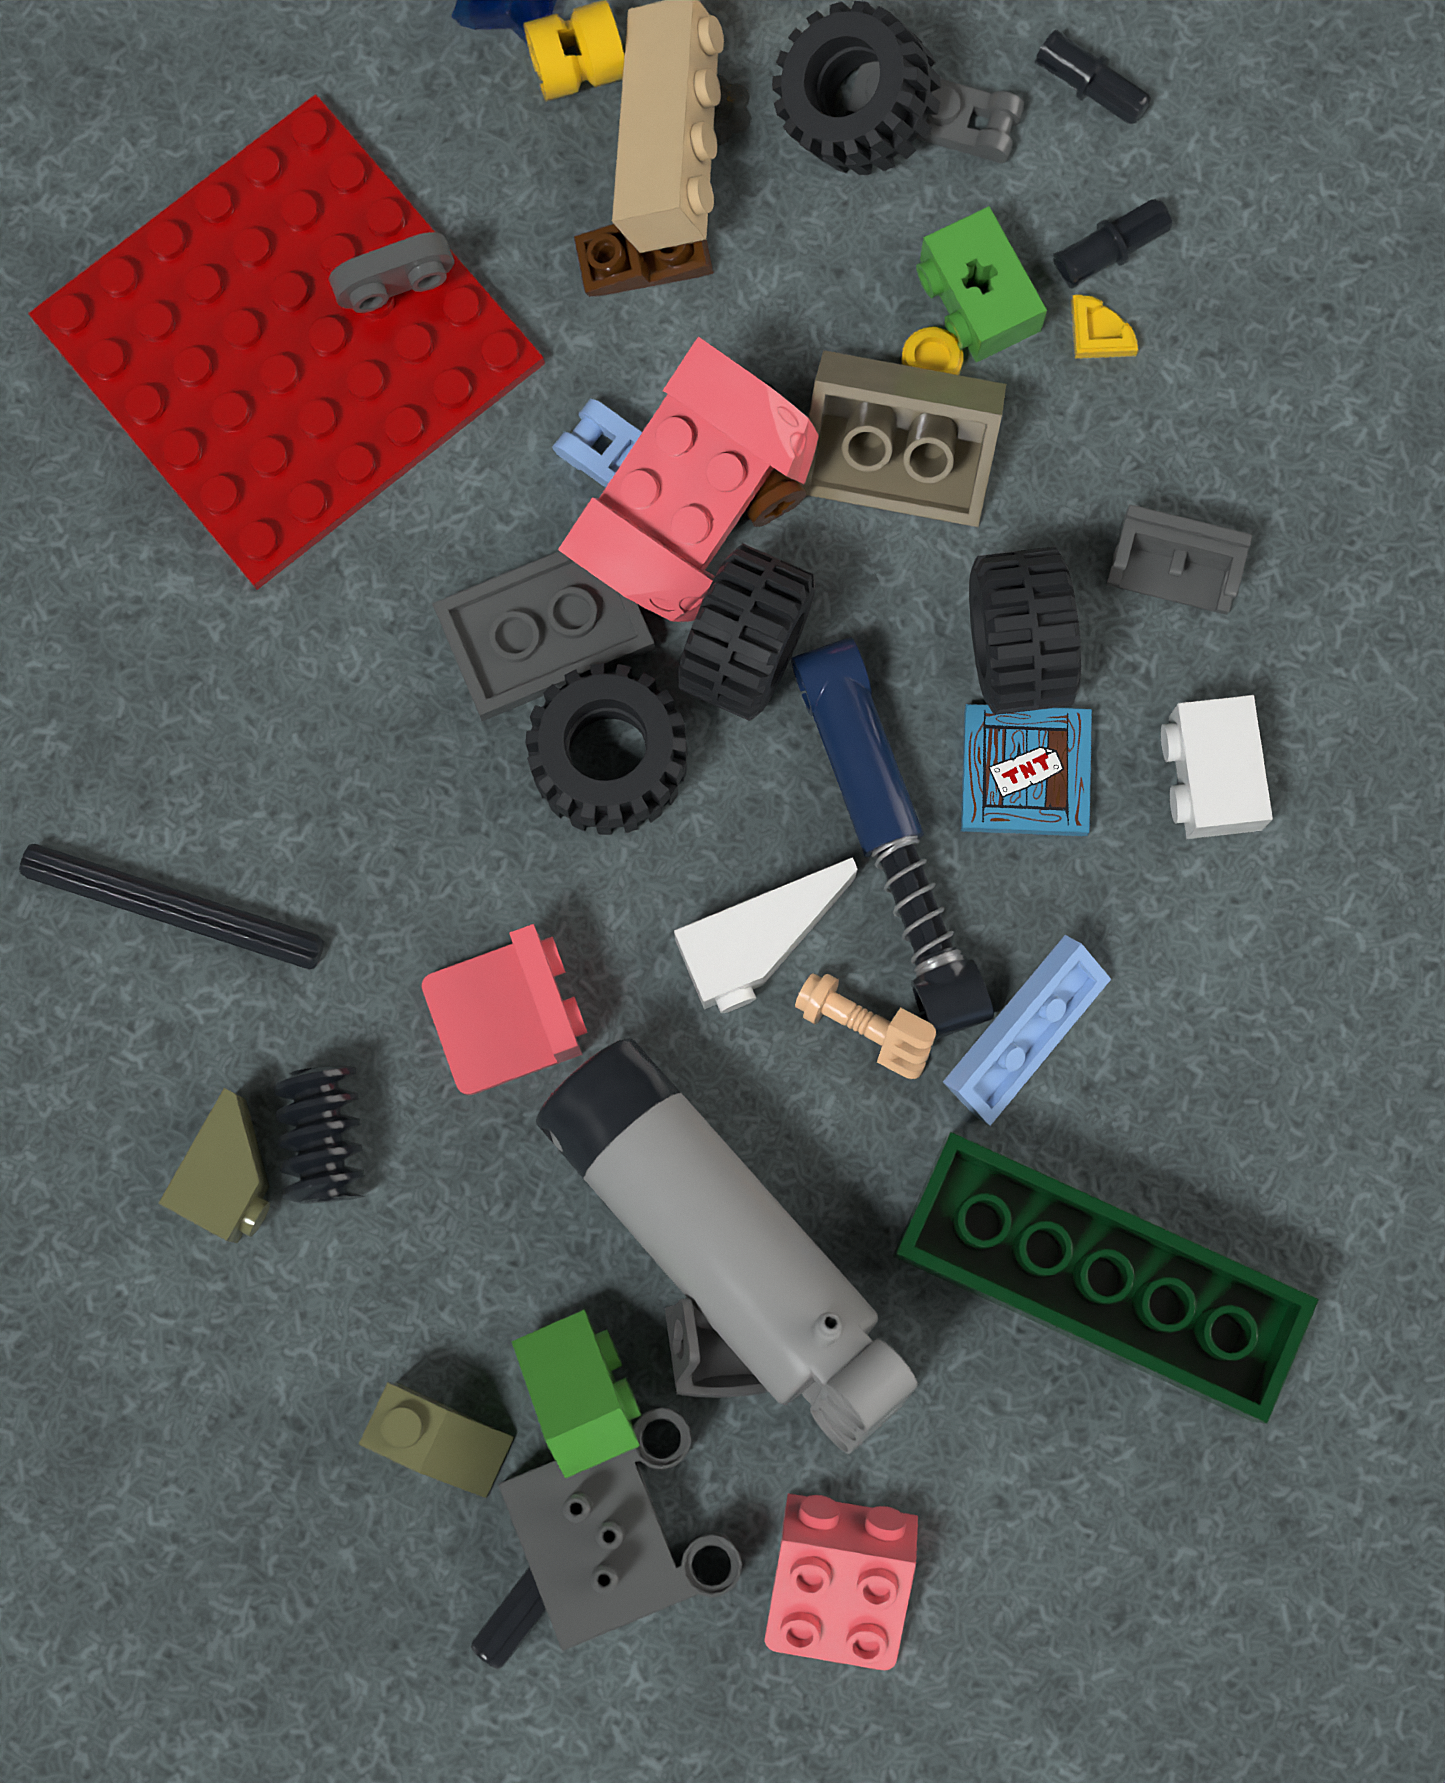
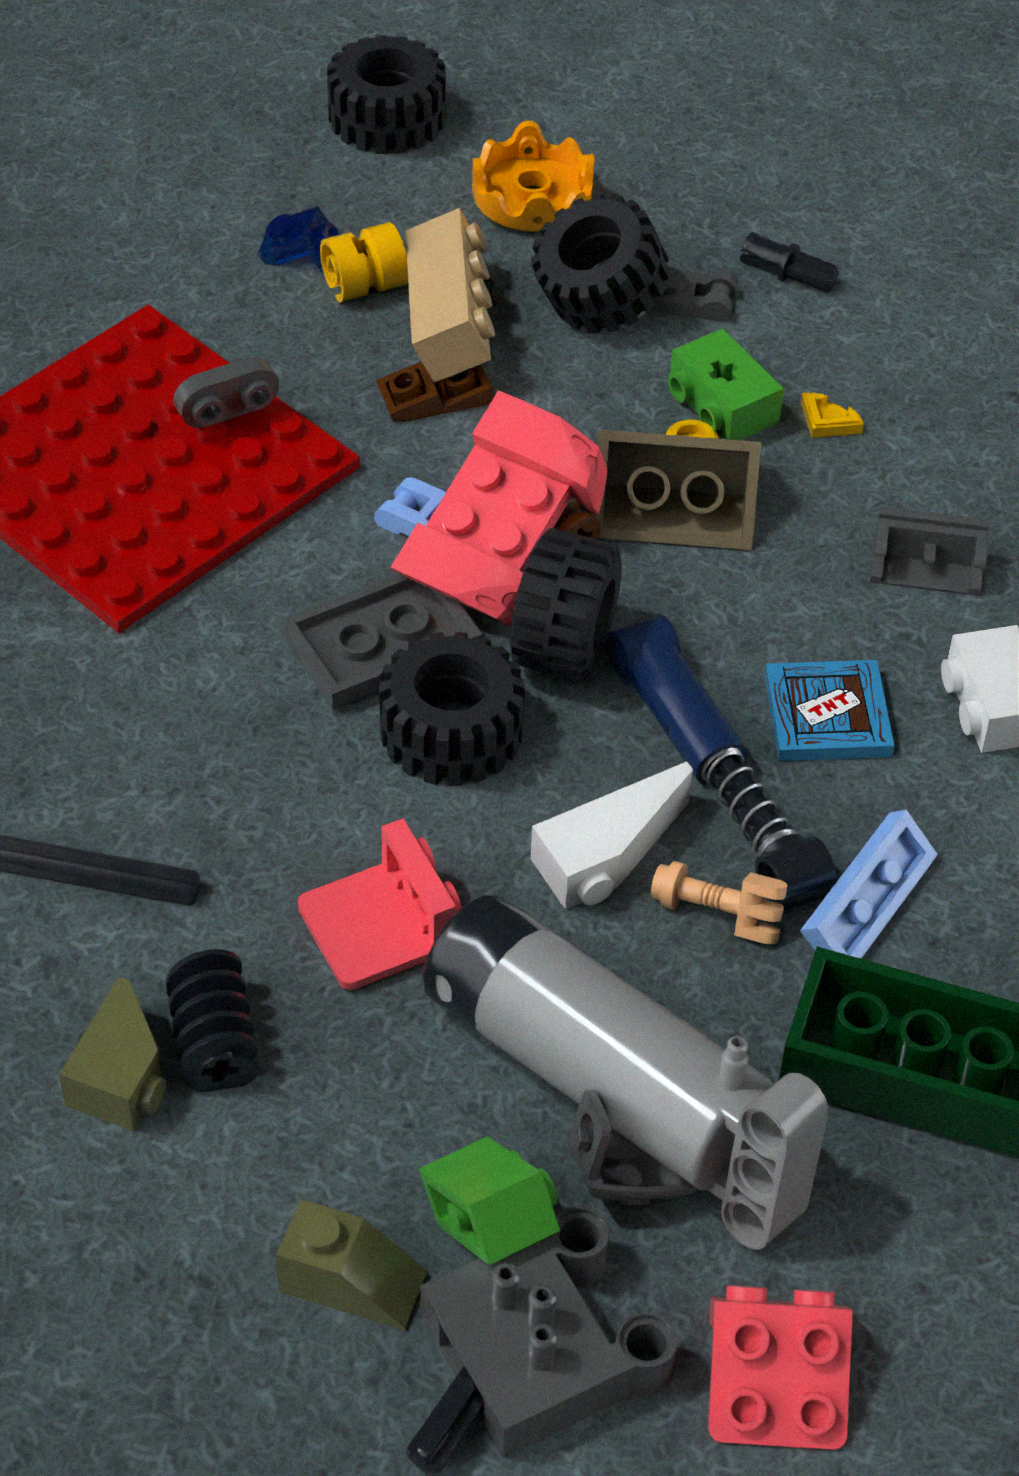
camera: 10 degrees left, 30 degrees down
black tyre [969,547,1081,715] -> none
black axle [1053,199,1173,289] -> none

